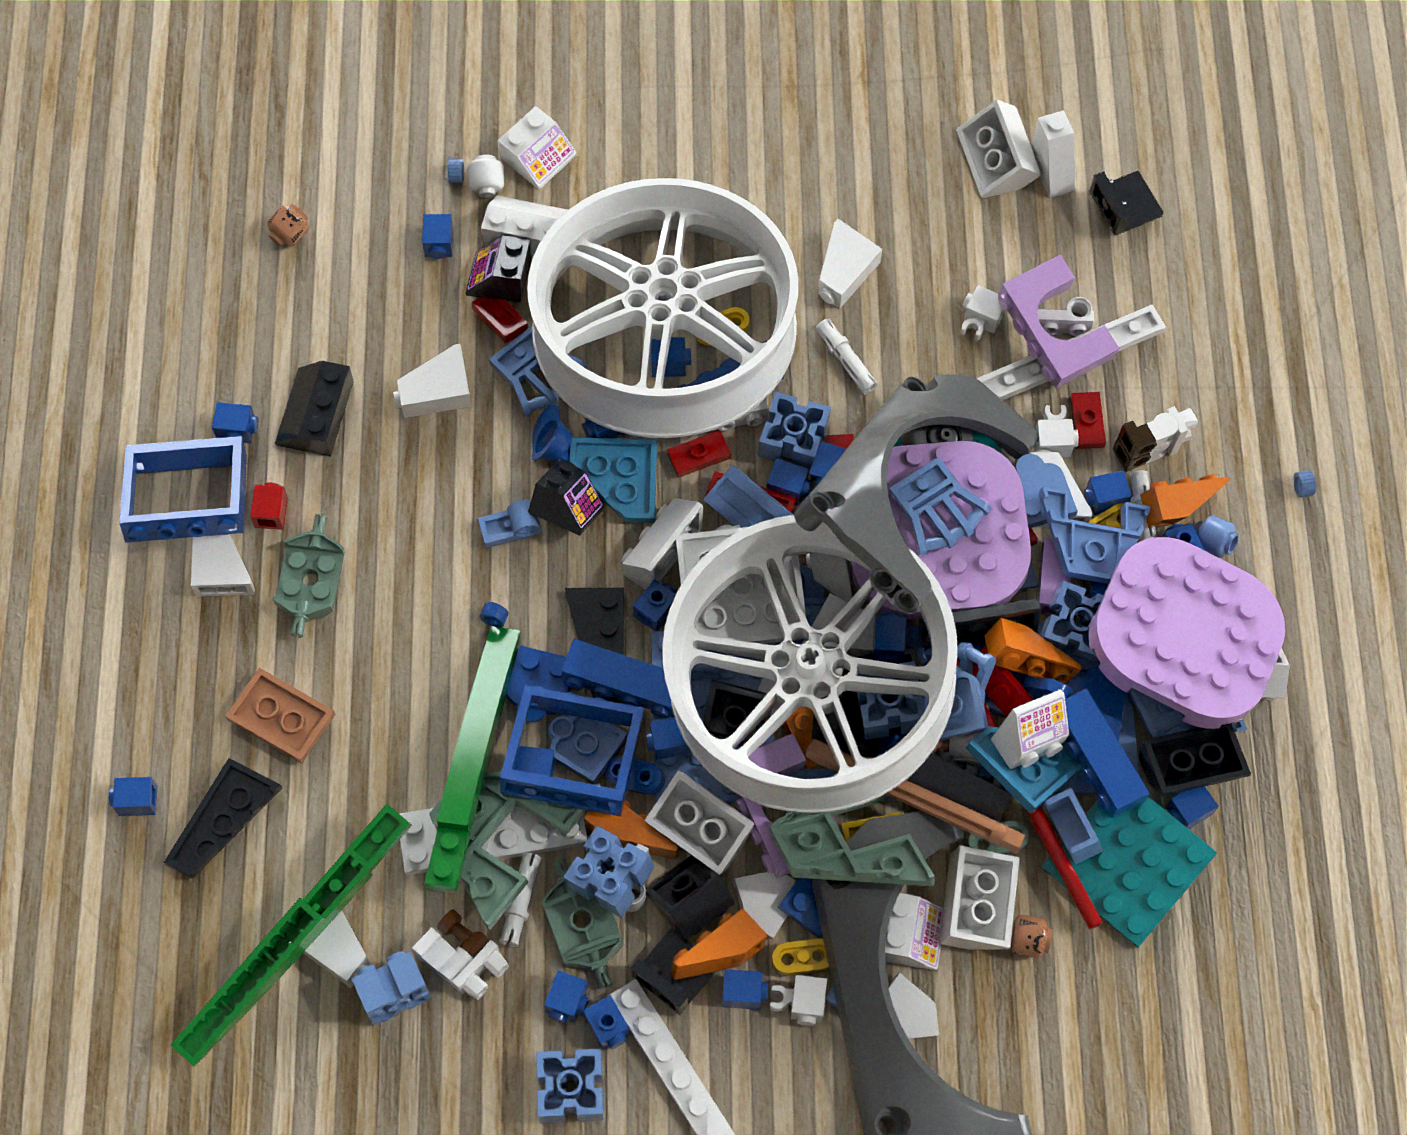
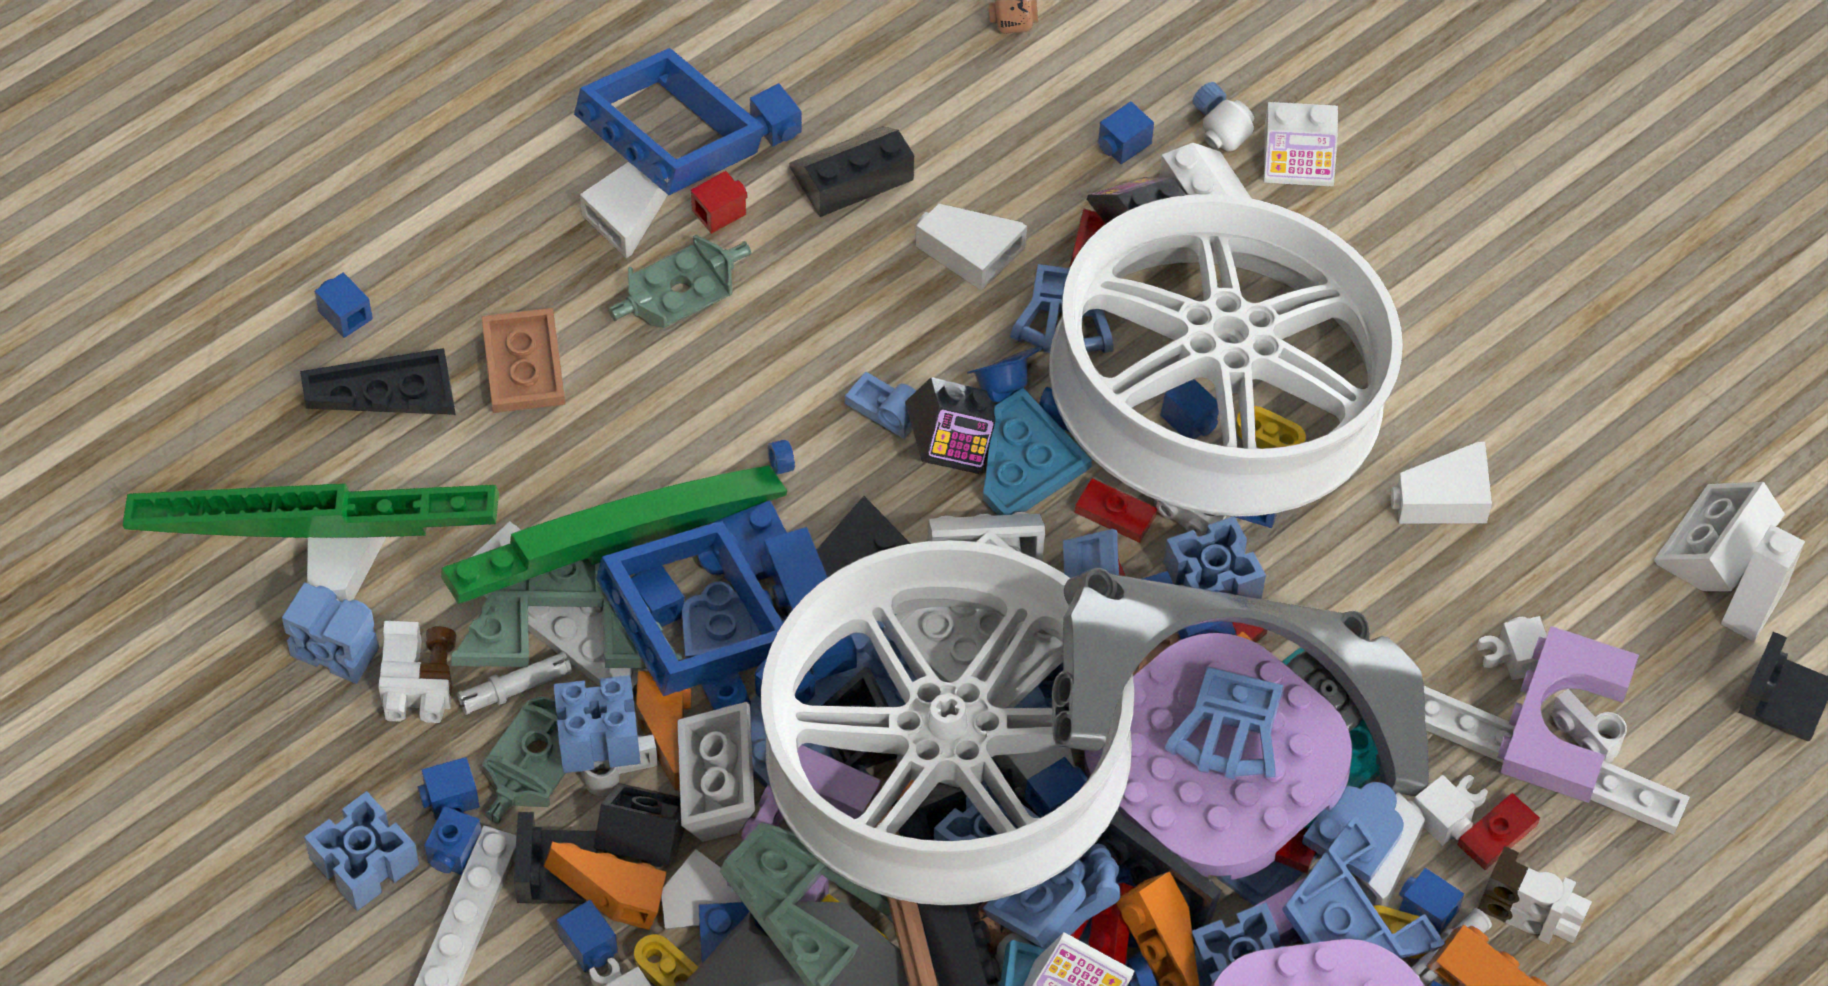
camera: 50 degrees right, 10 degrees down
white pin [815,318,878,395] -> none

